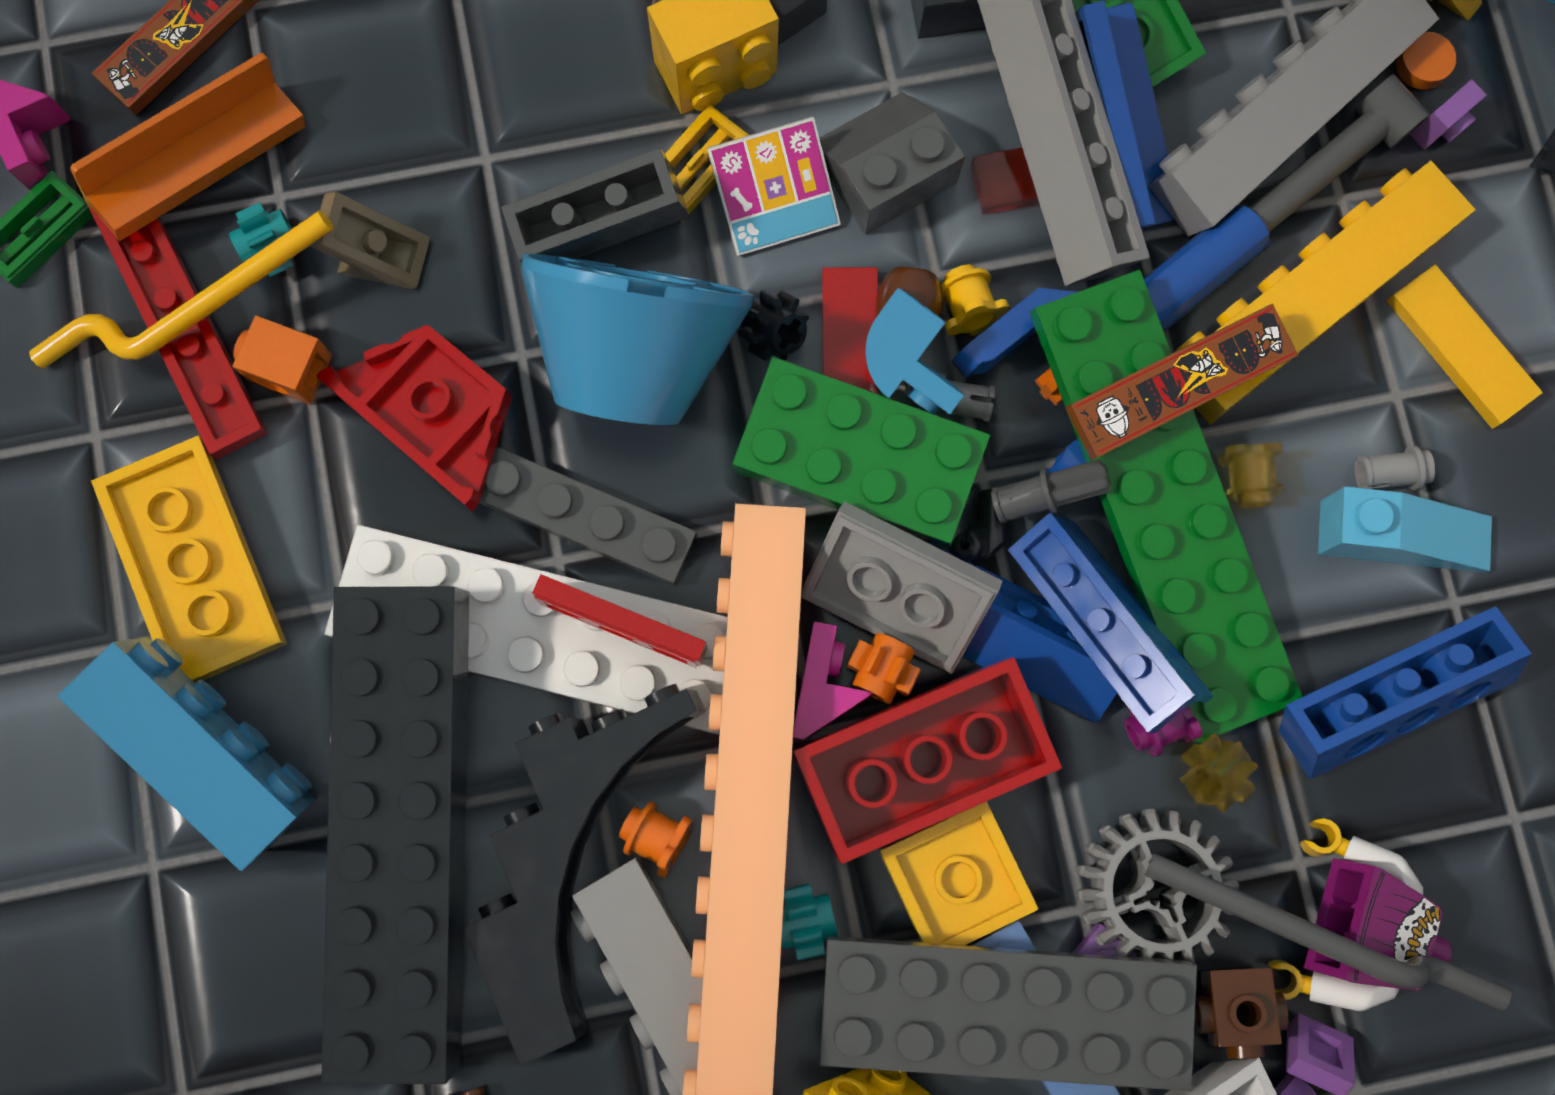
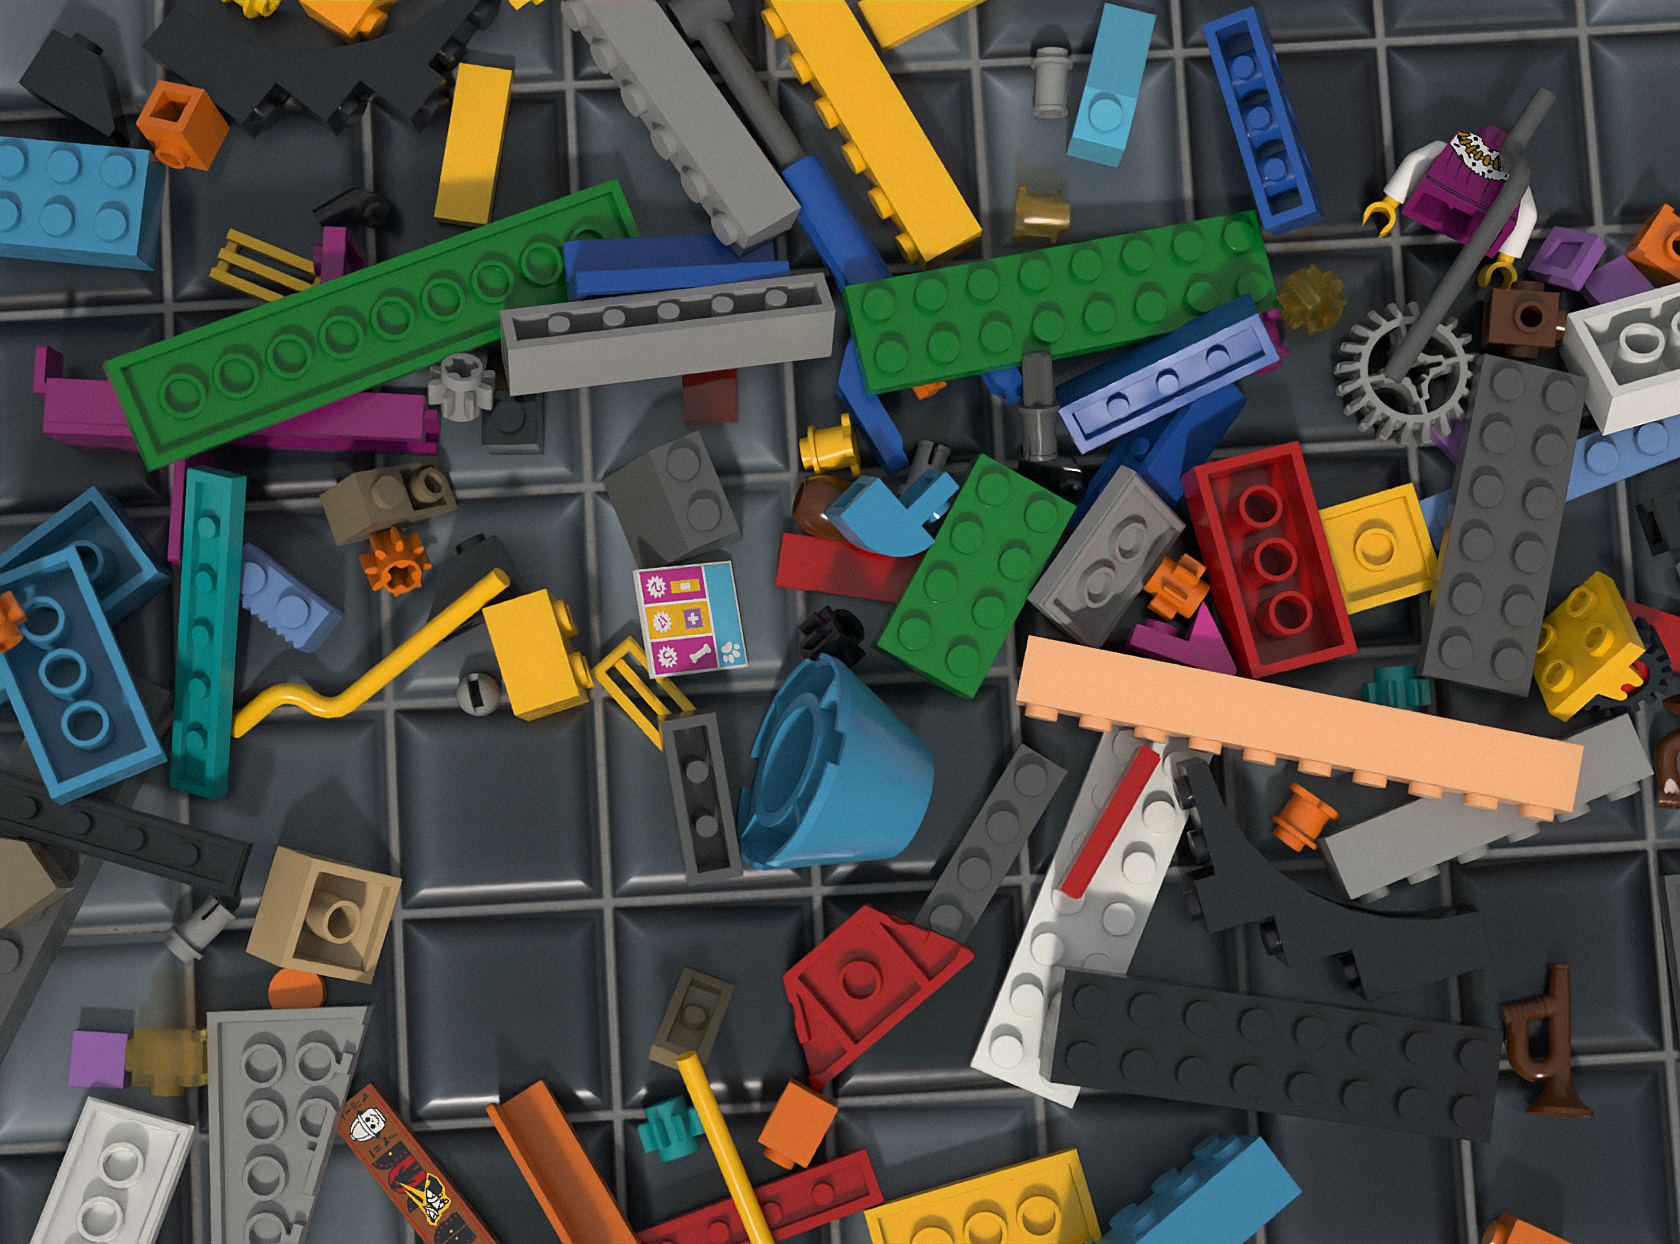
camera: 80 degrees left, 5 degrees up
tile [1065,303,1299,460] -> none

